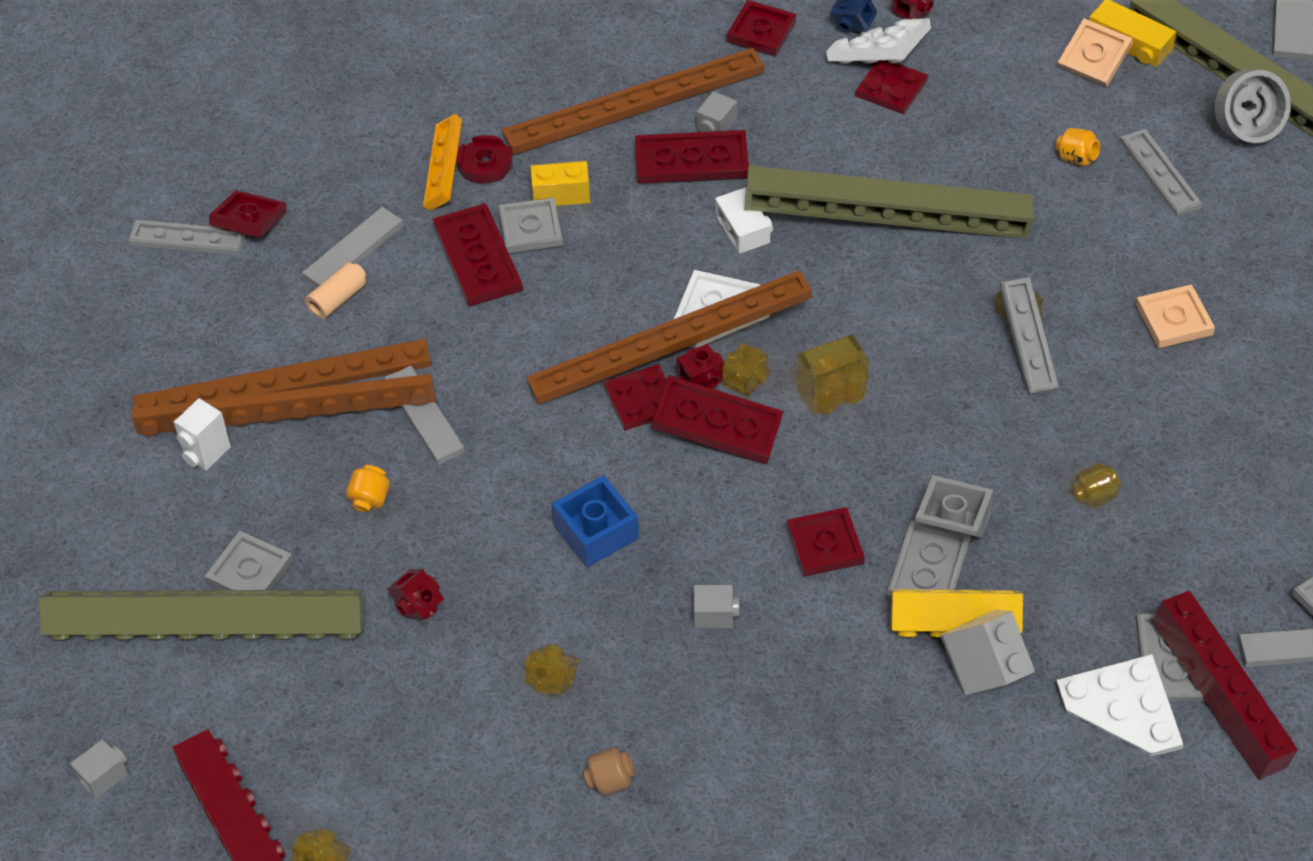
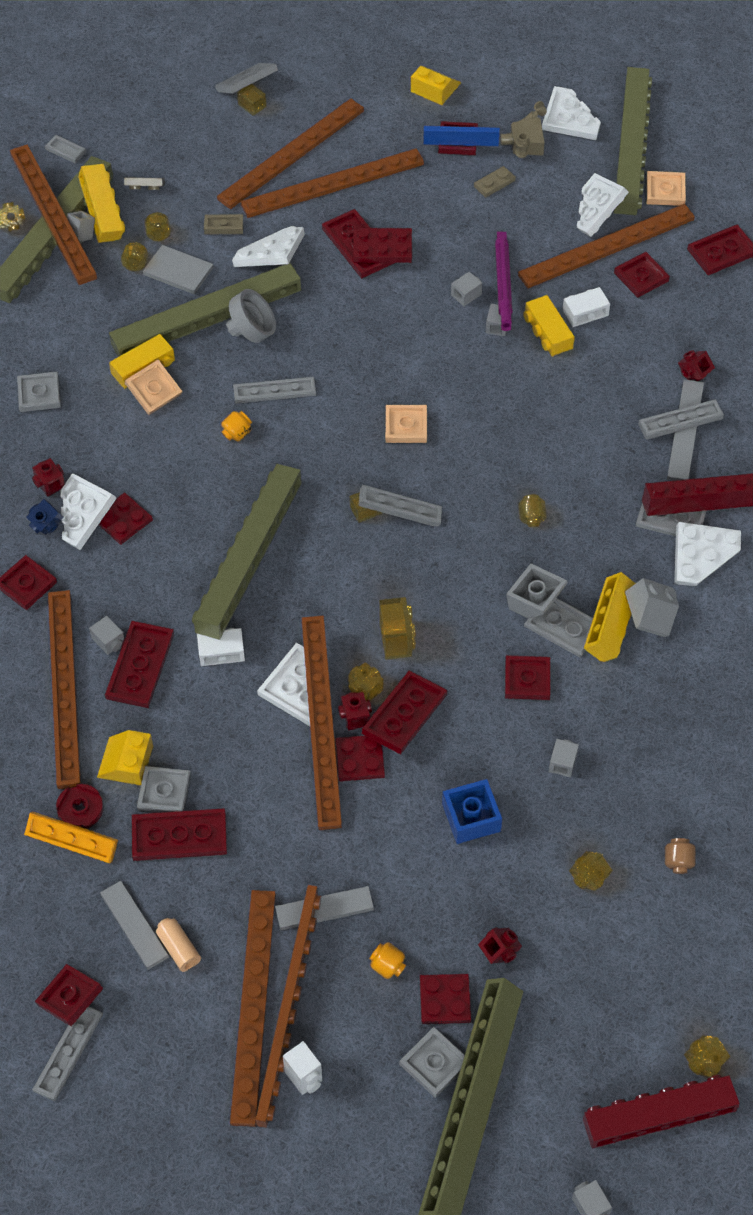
camera: 75 degrees left, 5 degrees up
none -> dark red plate [420,974,471,1024]

